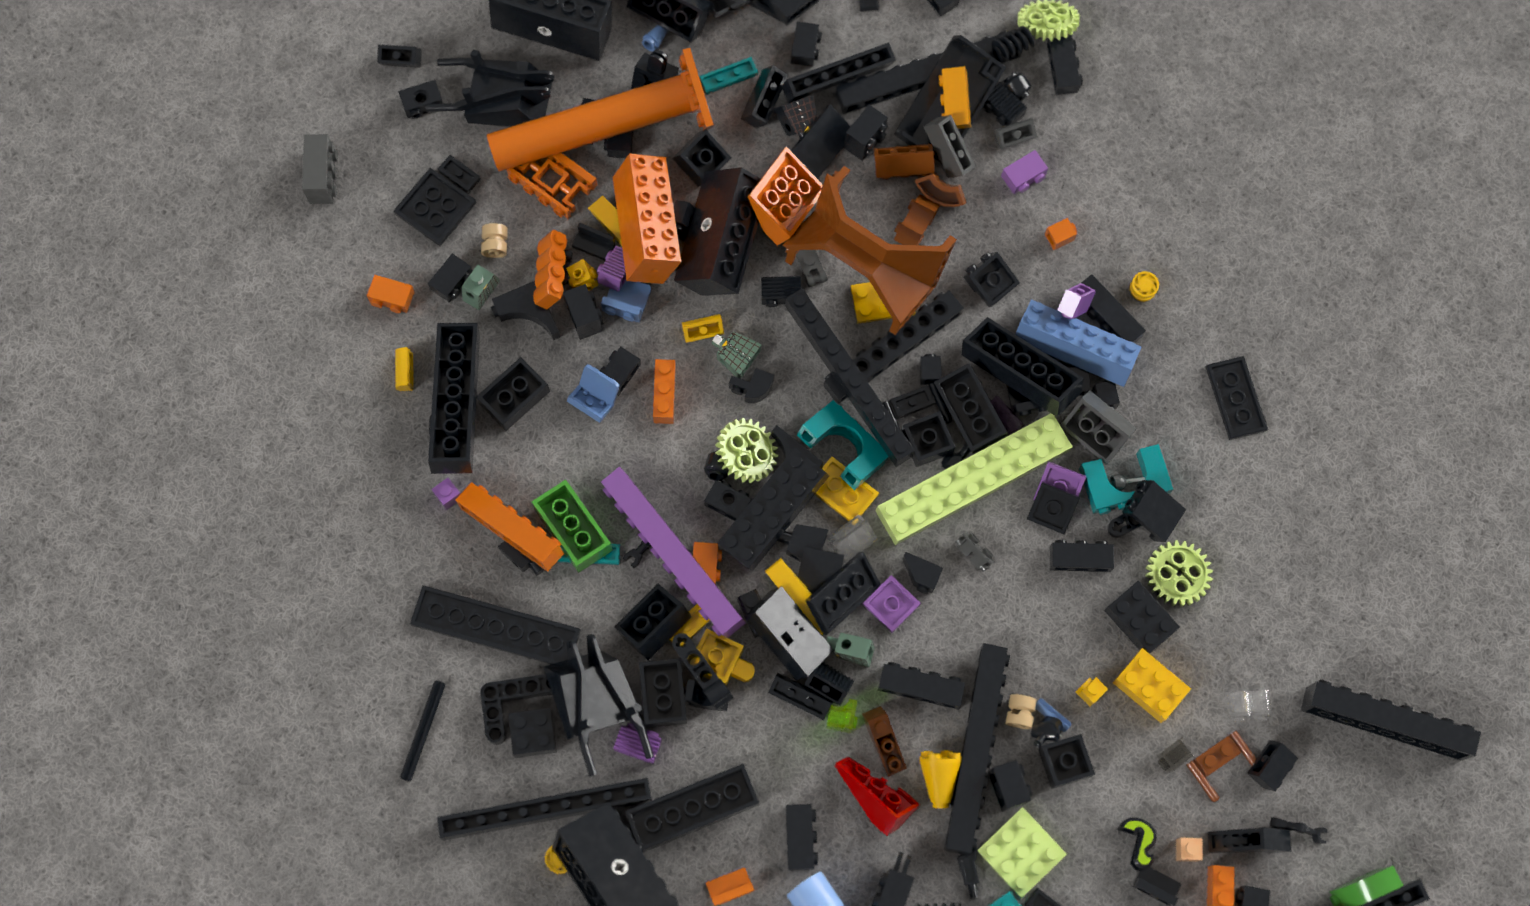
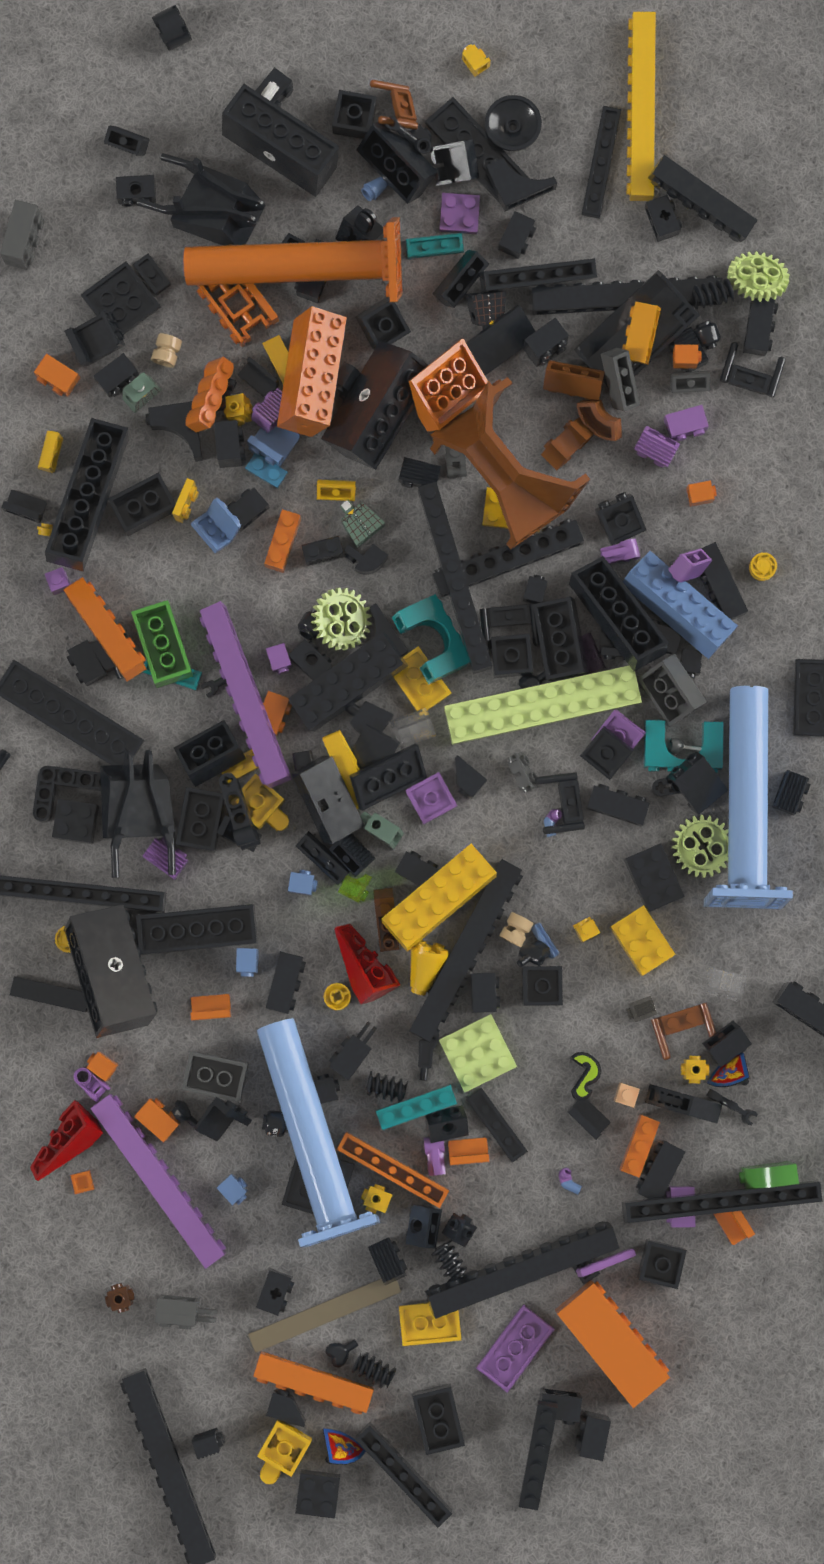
camera: 20 degrees right, 10 degrees up
none -> black panel [1,490,47,523]
none -> yellow plate [37,523,53,536]
none -> black panel [64,309,125,366]
none -> black brick [67,640,107,686]
none -> yellow plate [172,478,199,523]
none -> medium blue brick [236,948,259,977]
none -> dark azure plate [245,454,288,489]
none -> medium lavender brick [266,643,292,674]
none -> medium blue brick [288,870,318,896]
none -> black brick [301,535,343,566]
none -> yellow wheel [323,983,351,1010]
none -> yellow brick [382,843,497,952]
none -> medium lavender plate [440,193,480,234]
none -> black plate [535,772,585,834]
none -> arm [544,809,562,837]
none -> medium lavender piece [600,539,641,564]
none -> medium lavender brick [634,426,680,467]
none -> orange brick [673,345,702,369]
none -> yellow brick [681,1056,709,1084]
none -> light blue piece [704,686,793,909]
none -> shield [707,1052,750,1087]
none -> black plate [720,342,786,397]
none -> black brick [772,770,811,816]

